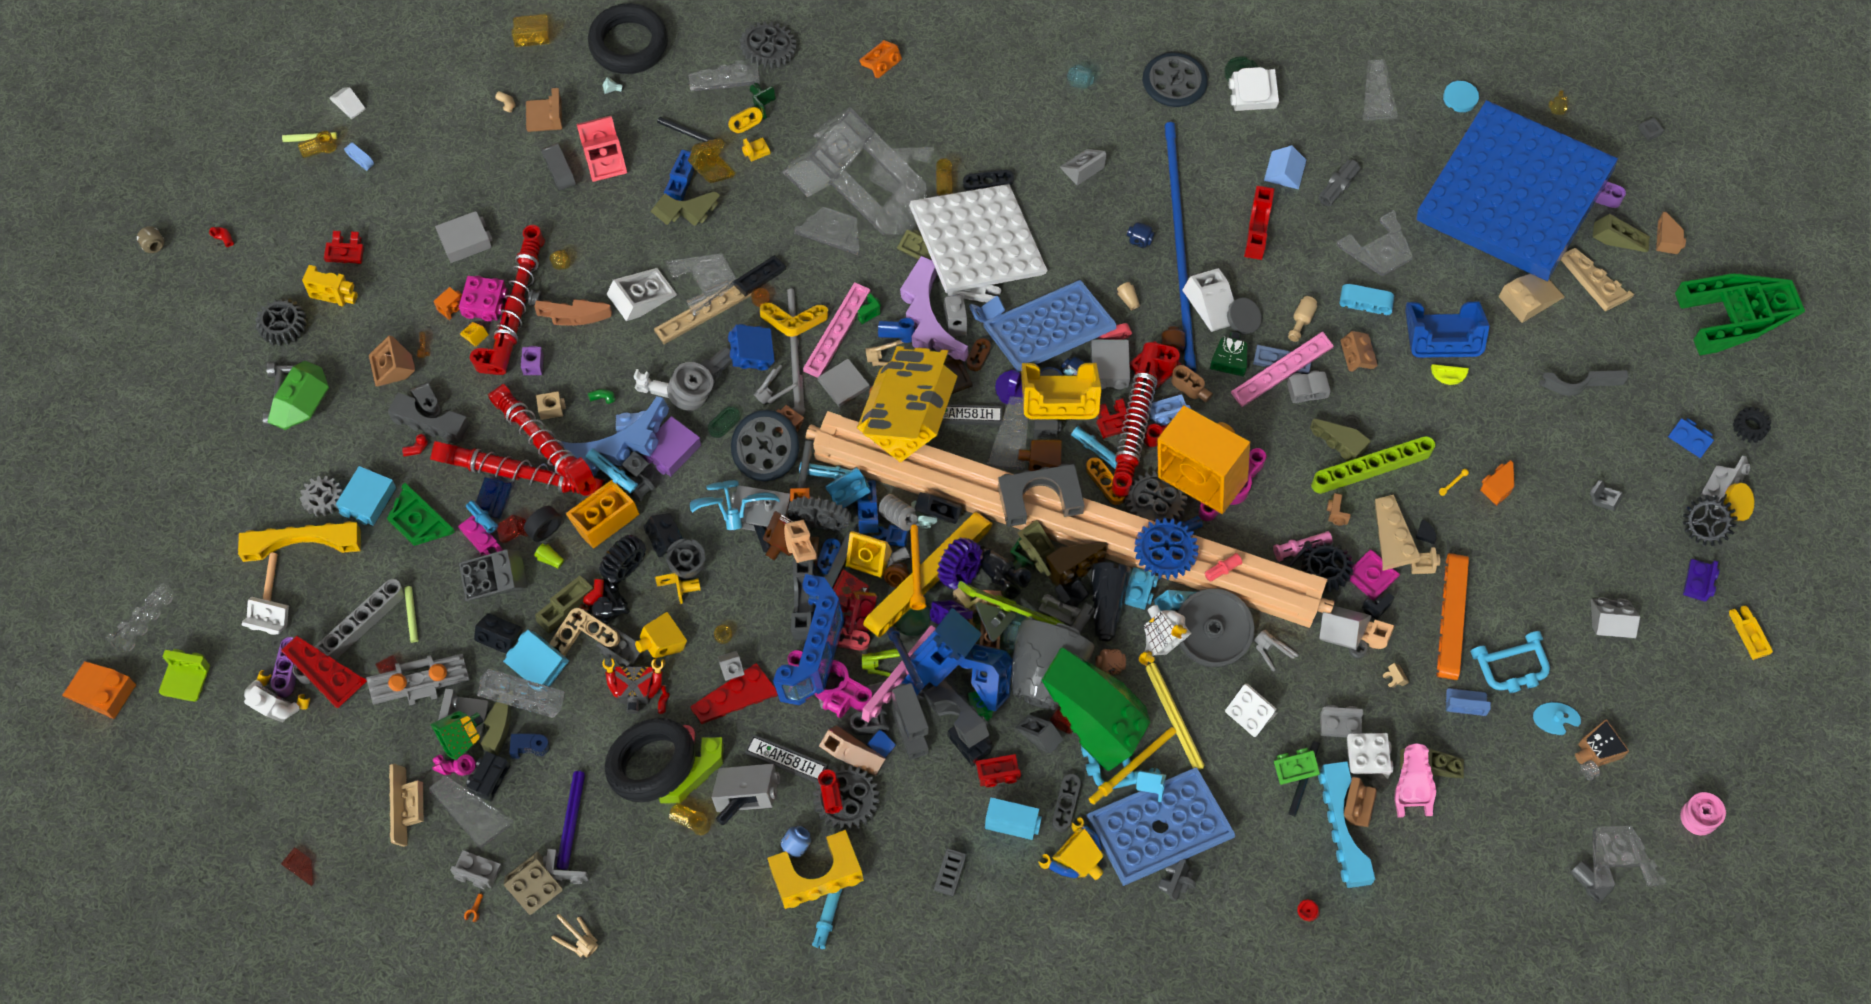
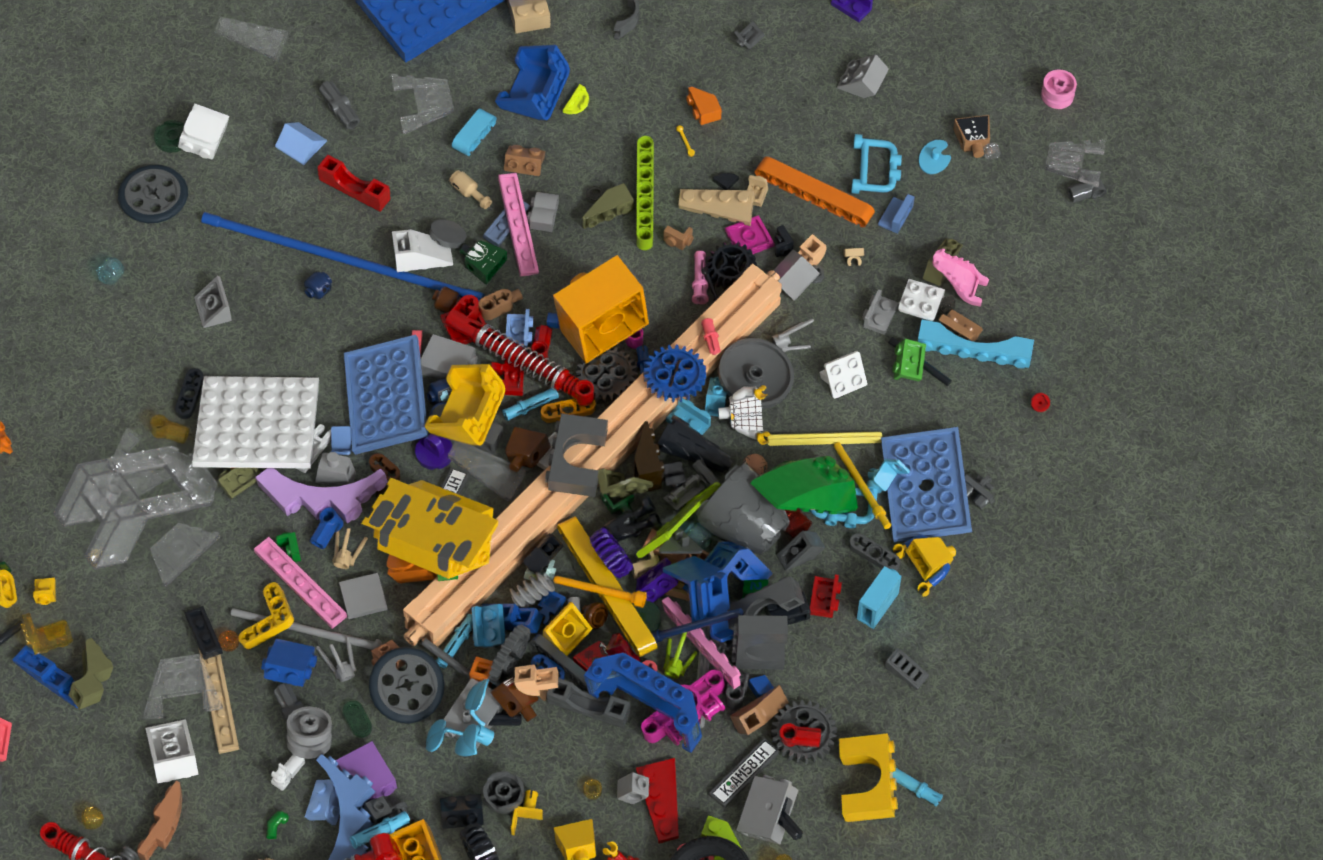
camera: 70 degrees left, 5 degrees down
medium blue head [780,826,811,857] -> none
tan cone [1117,282,1140,311] -> none

